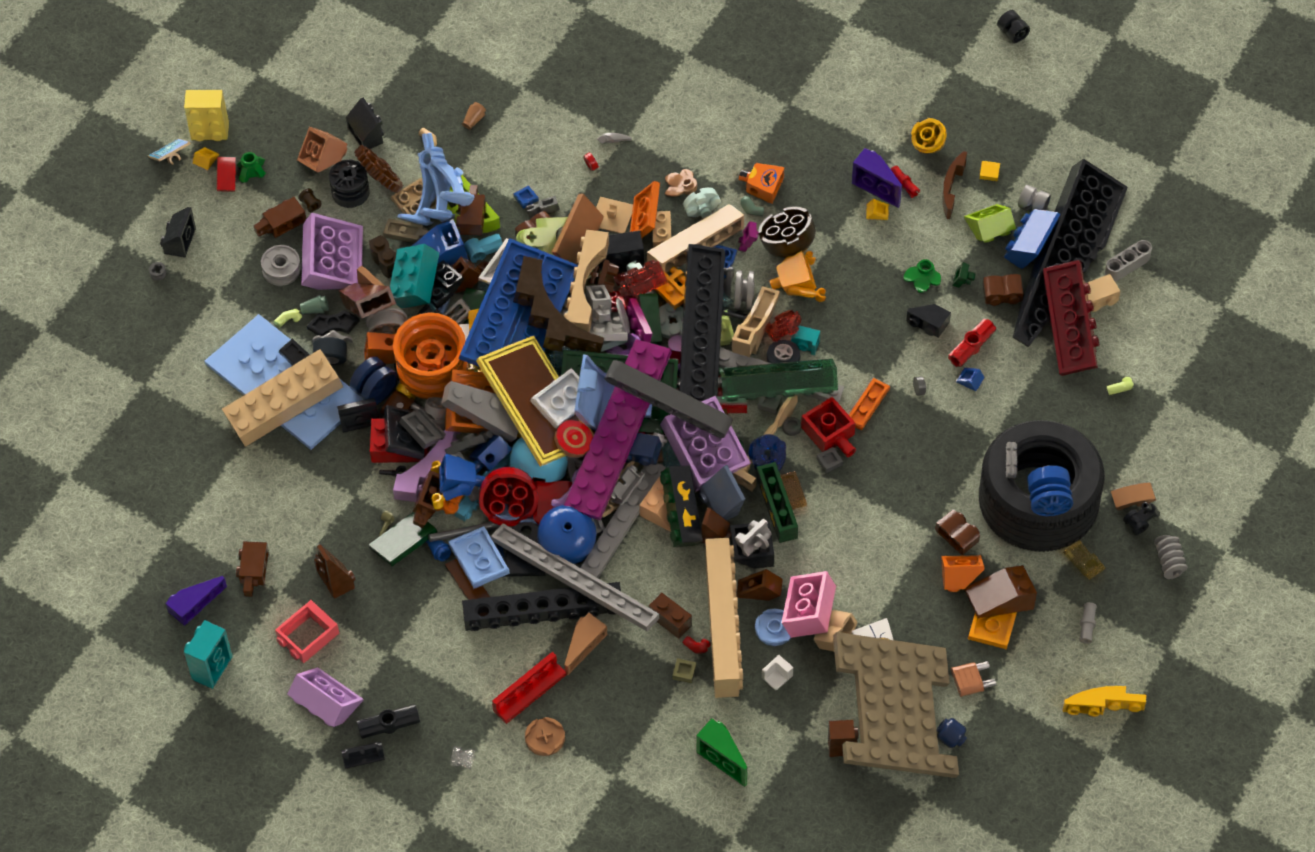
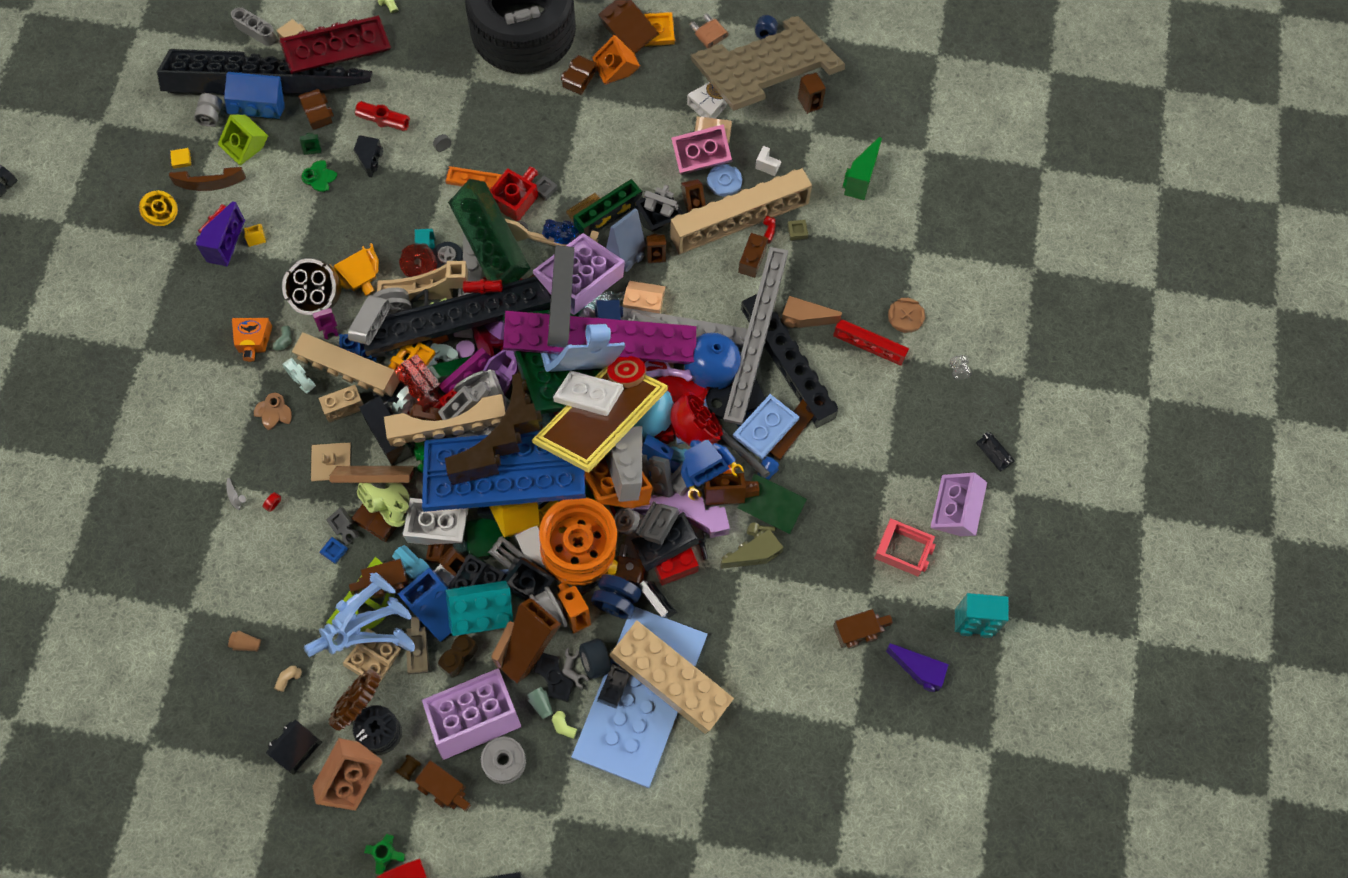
camera: 115 degrees left, 10 degrees up
reddish brown wedge [314,544,356,599] -> none
black piece [357,705,420,739] -> none
orange tile [630,181,660,238] -> none
brick [660,465,703,547] -> none
blue slope [956,368,985,391] -> none
none -> light grey beam [348,295,390,345]
none -> red pin [463,279,502,294]
none -> olive slope [720,529,783,569]

